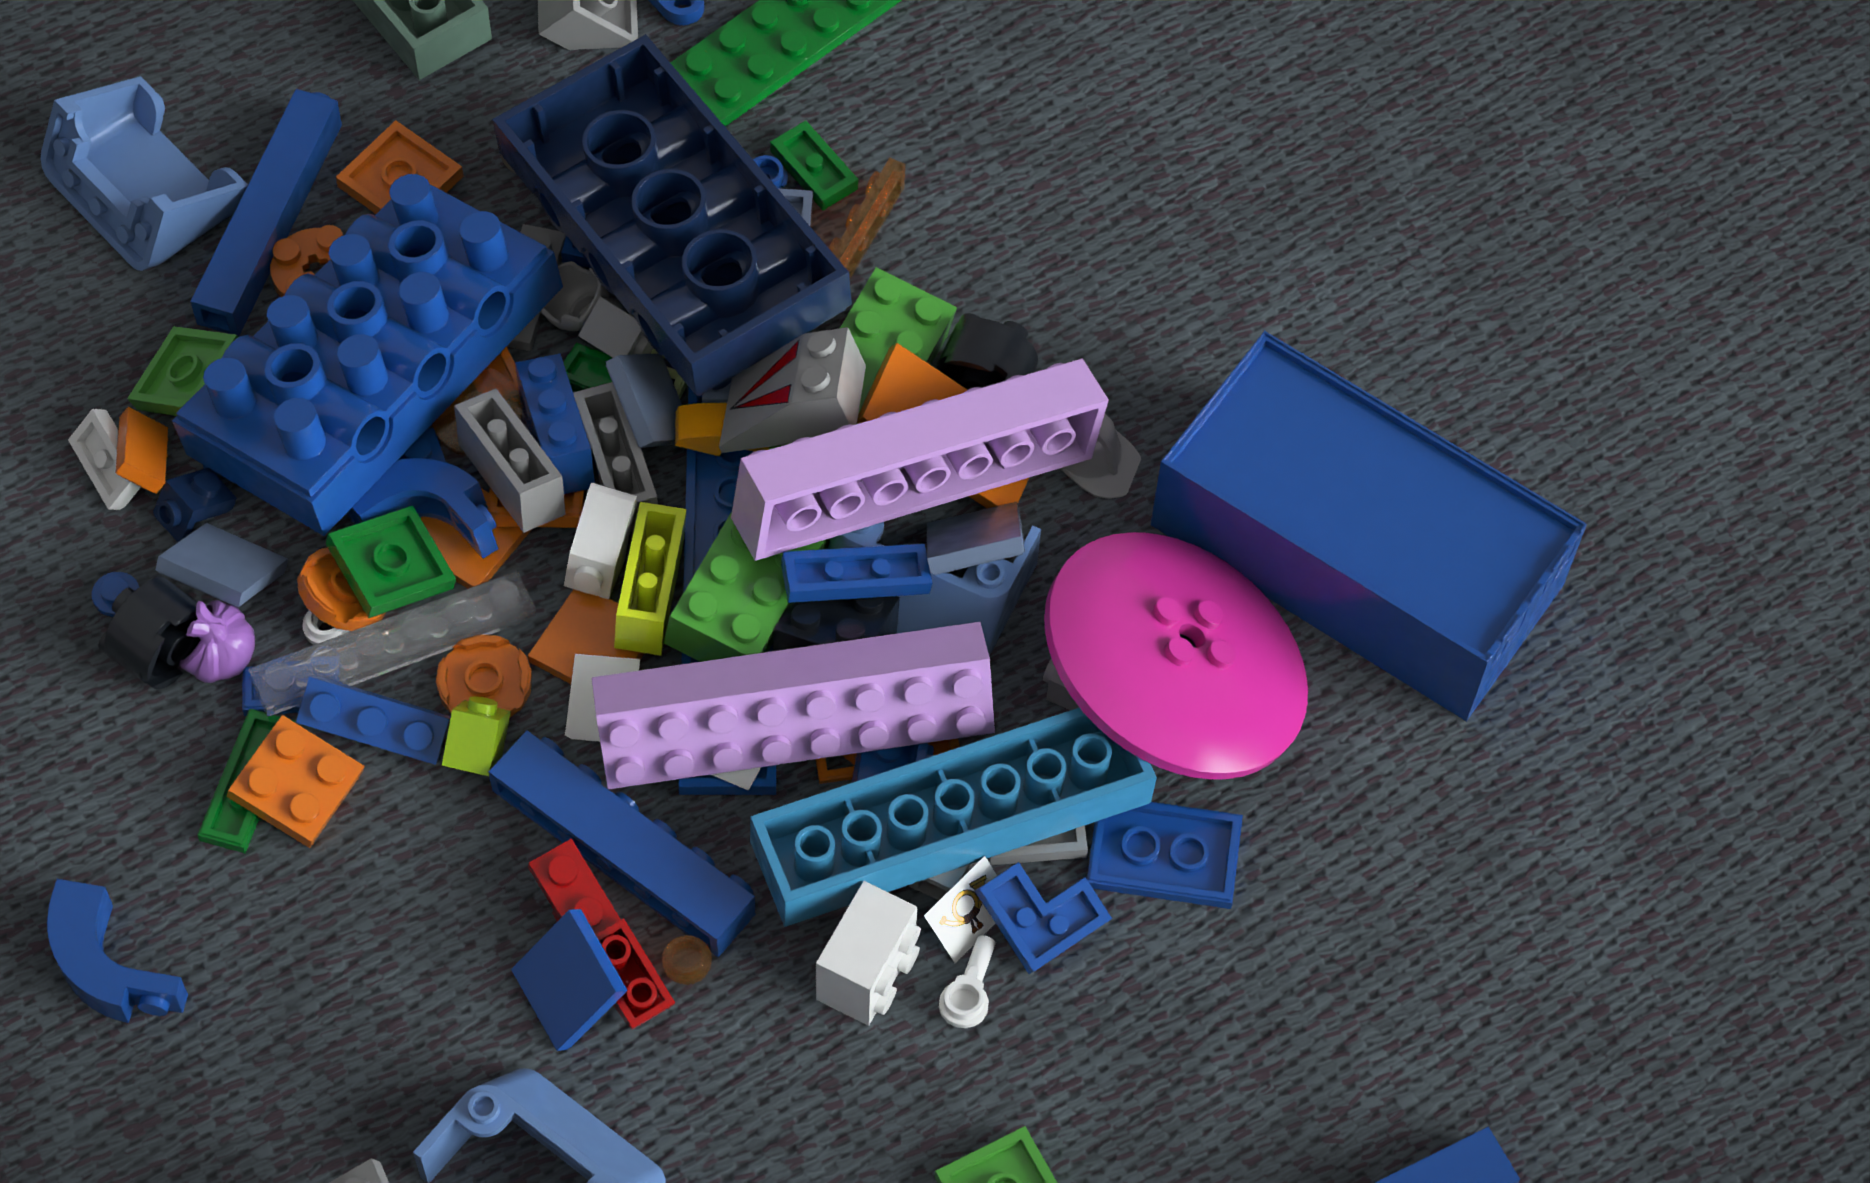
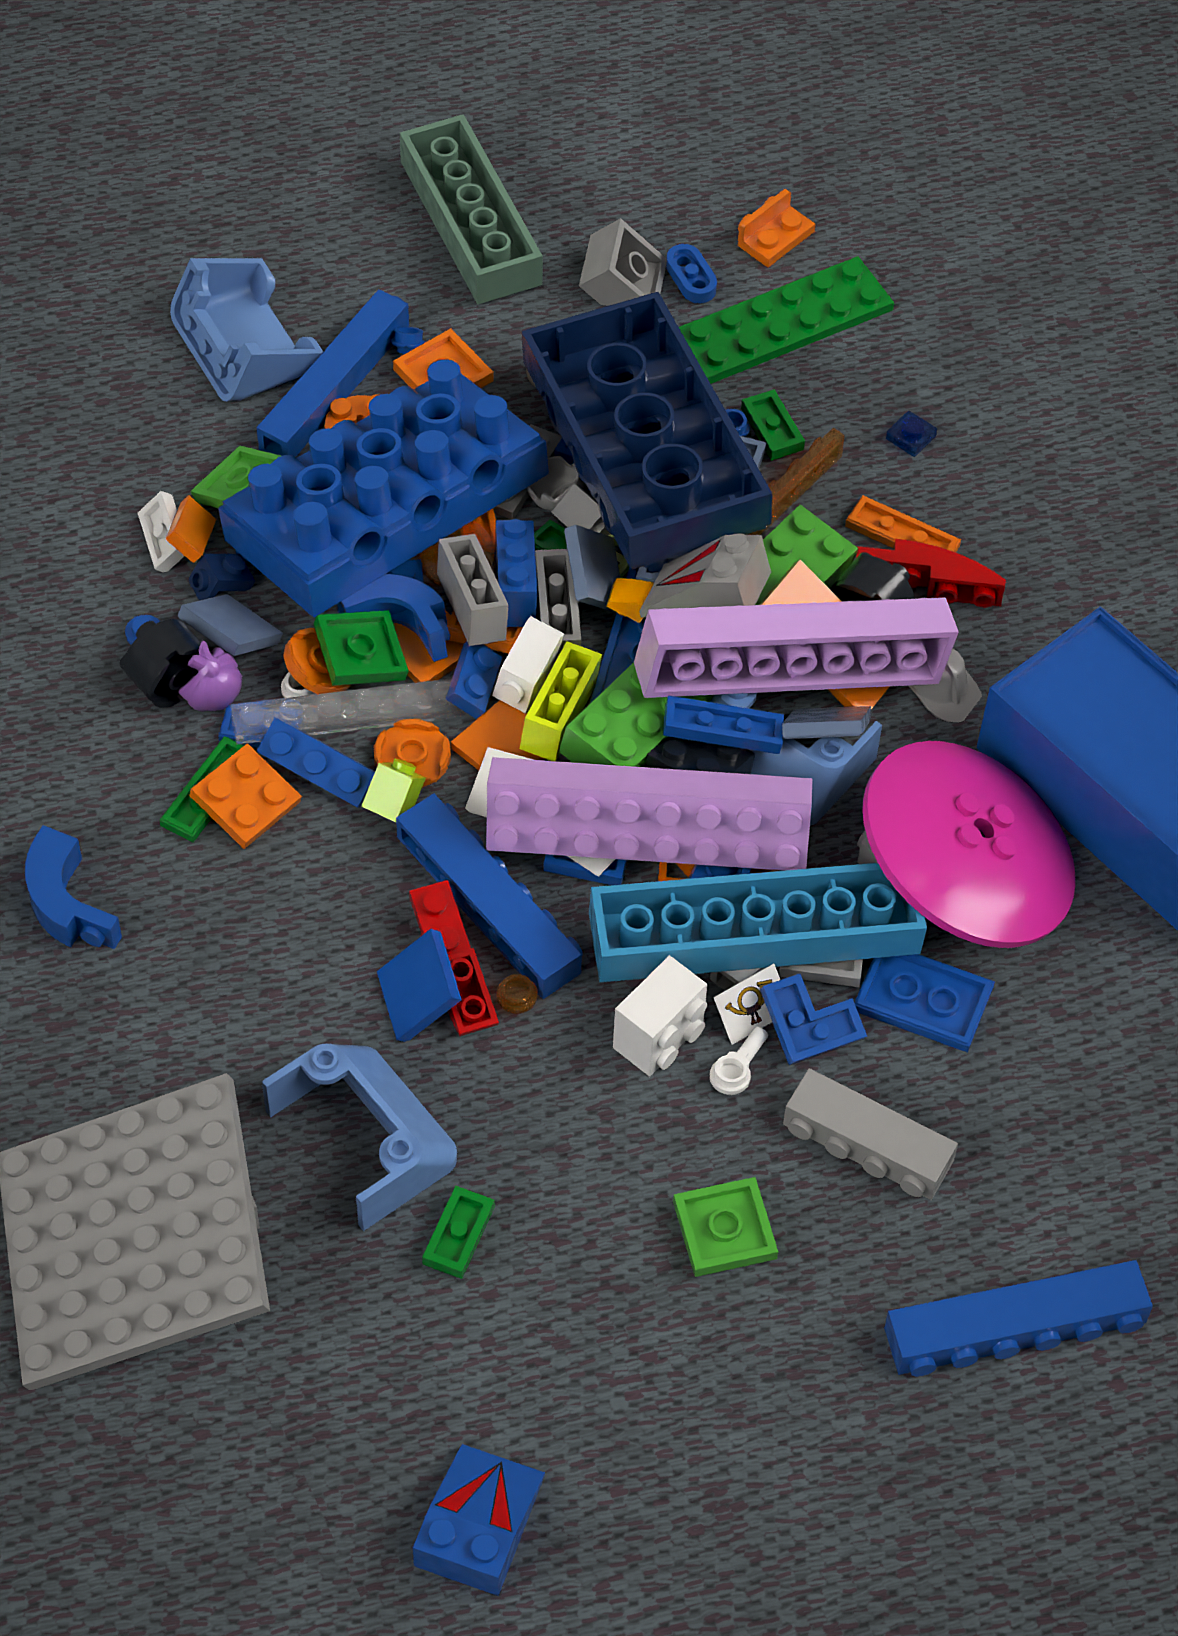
camera: 15 degrees right, 5 degrees down
none -> blue plate [391,326,426,354]
none -> blue plate [446,641,502,719]
none -> light grey brick [783,1068,958,1200]
none -> orange tile [845,495,961,552]
none -> red slope [855,538,1006,608]
none -> clear blue plate [886,411,937,457]

